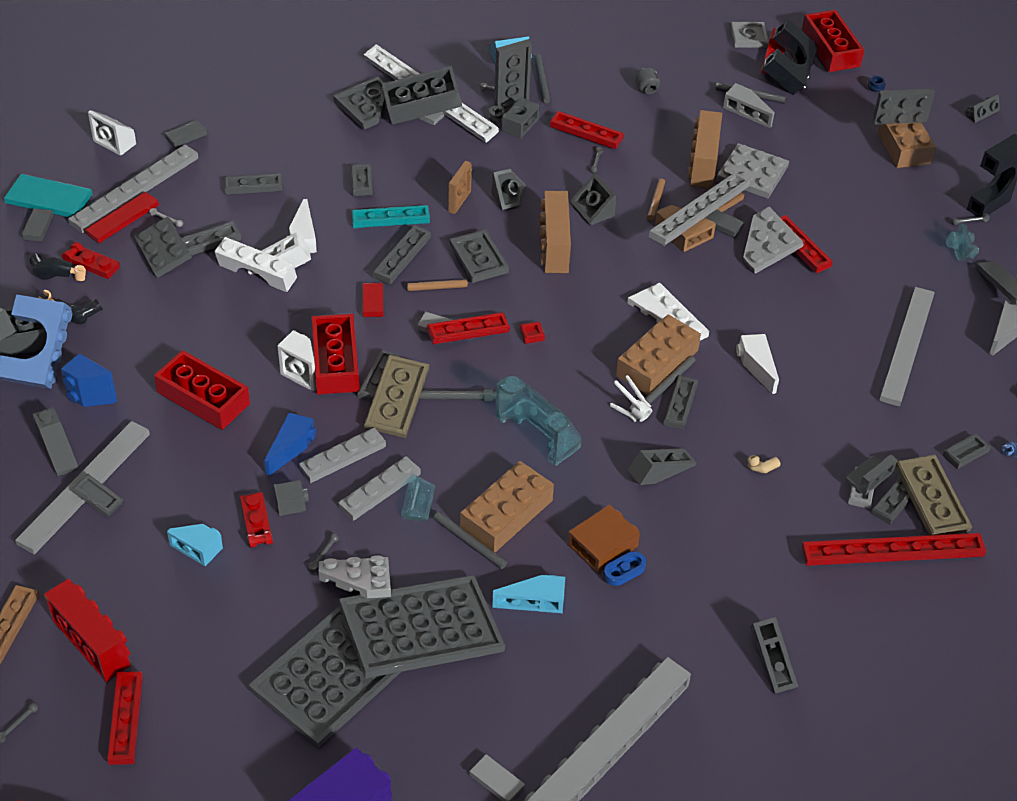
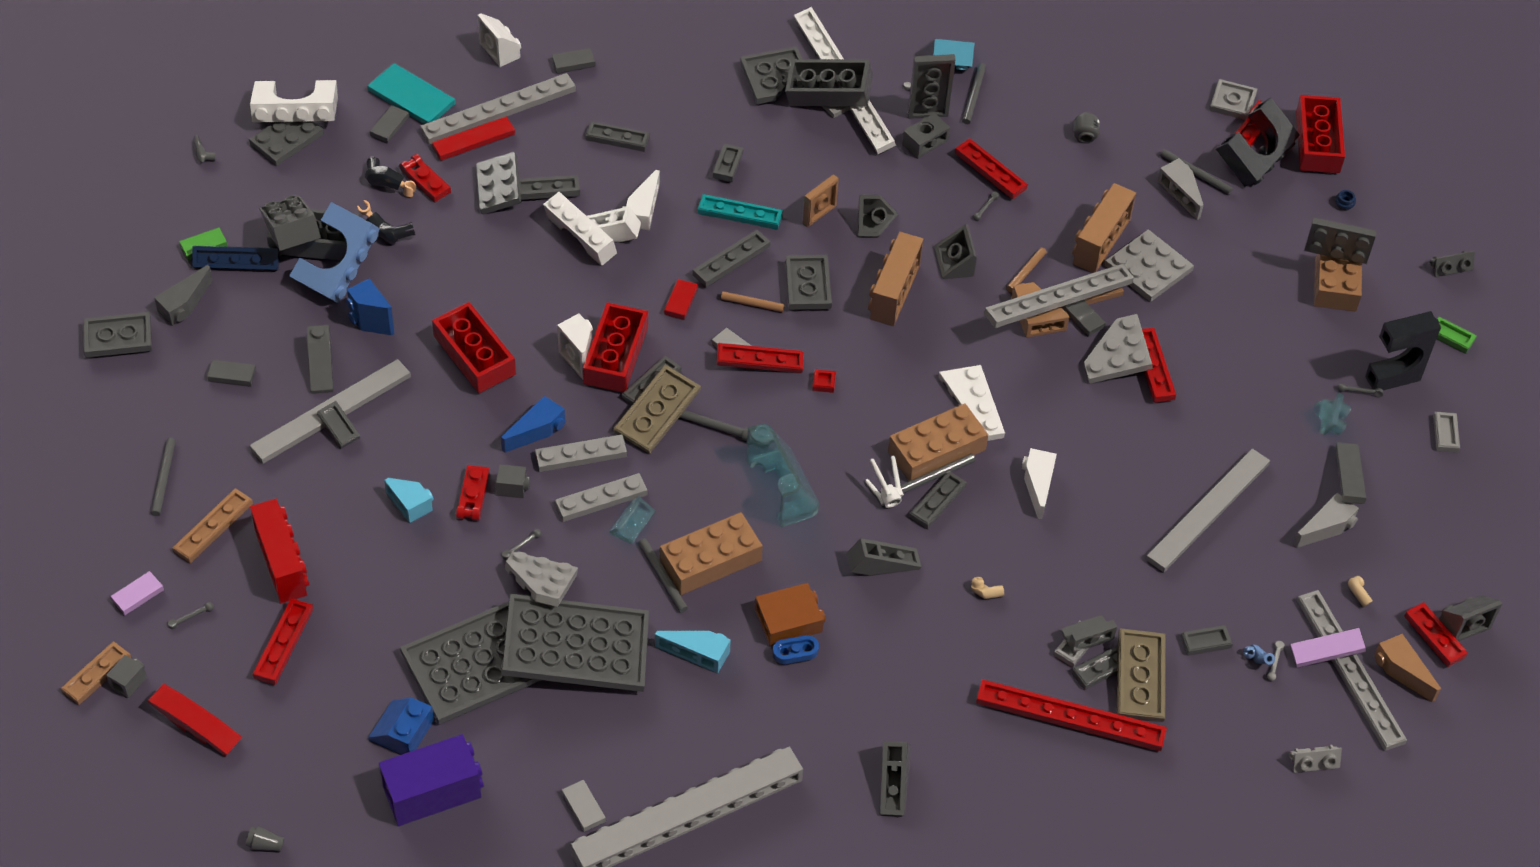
camera: 20 degrees right, 5 degrees up
light grey hinge [149,208,183,227] -> none
dark grey bush [489,105,505,123] -> none
none -> blue slope [368,697,434,755]

